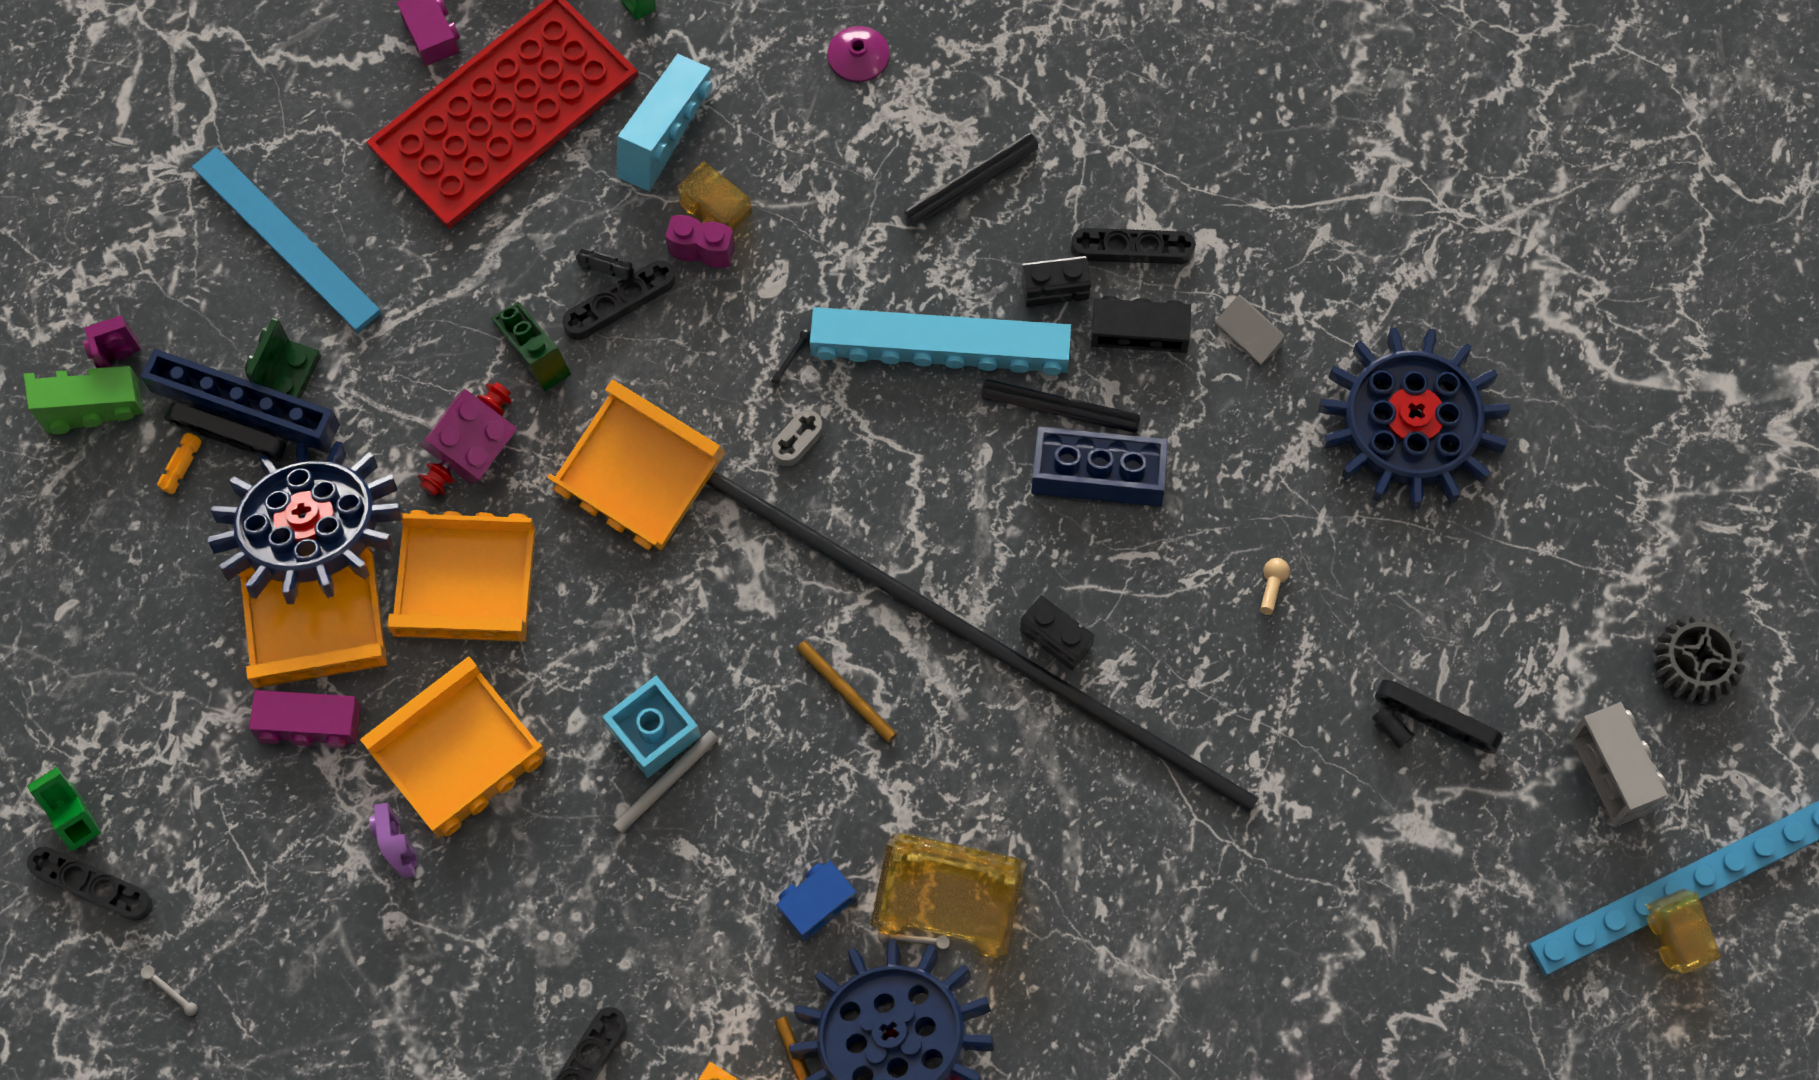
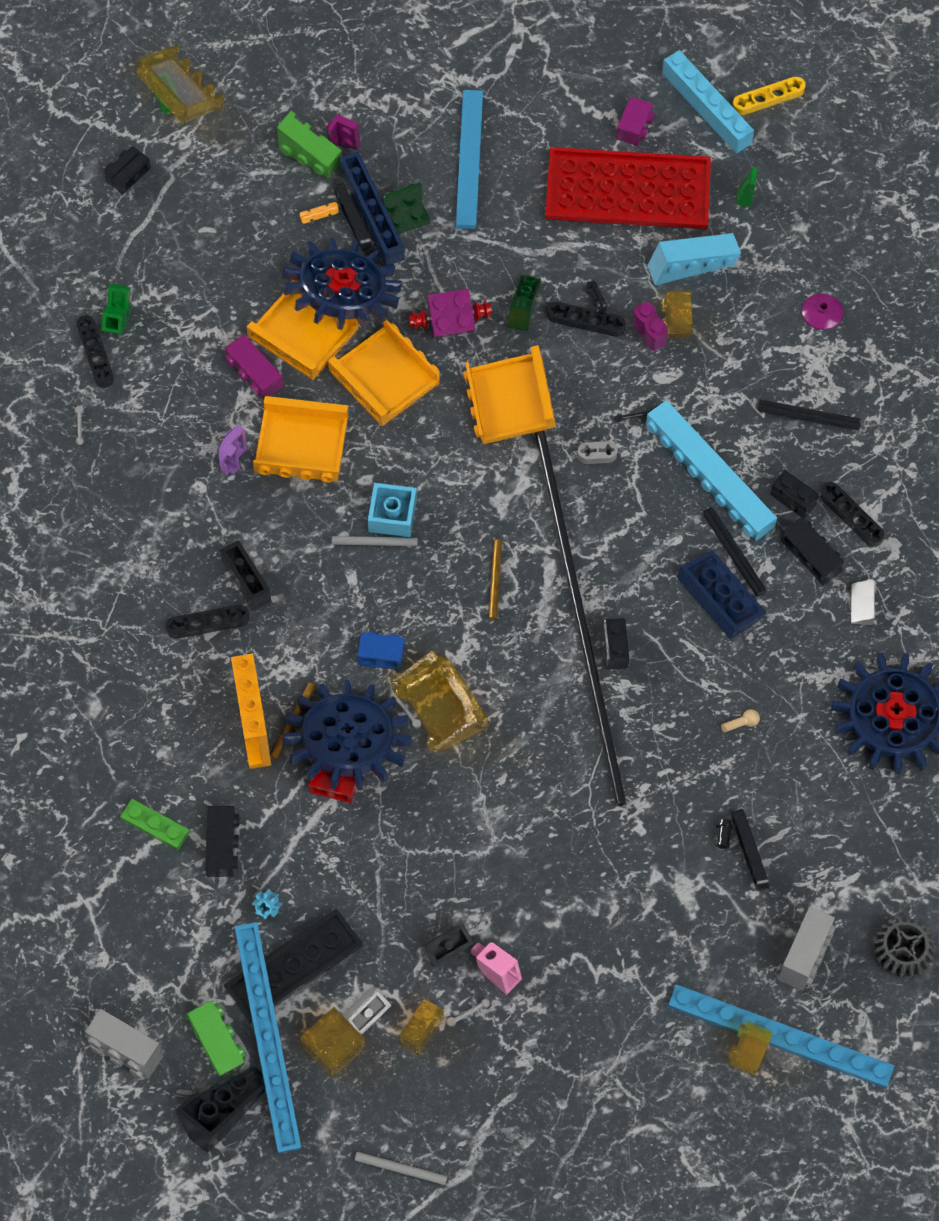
camera: 45 degrees right, 5 degrees down
none -> black brick [220,540,272,611]

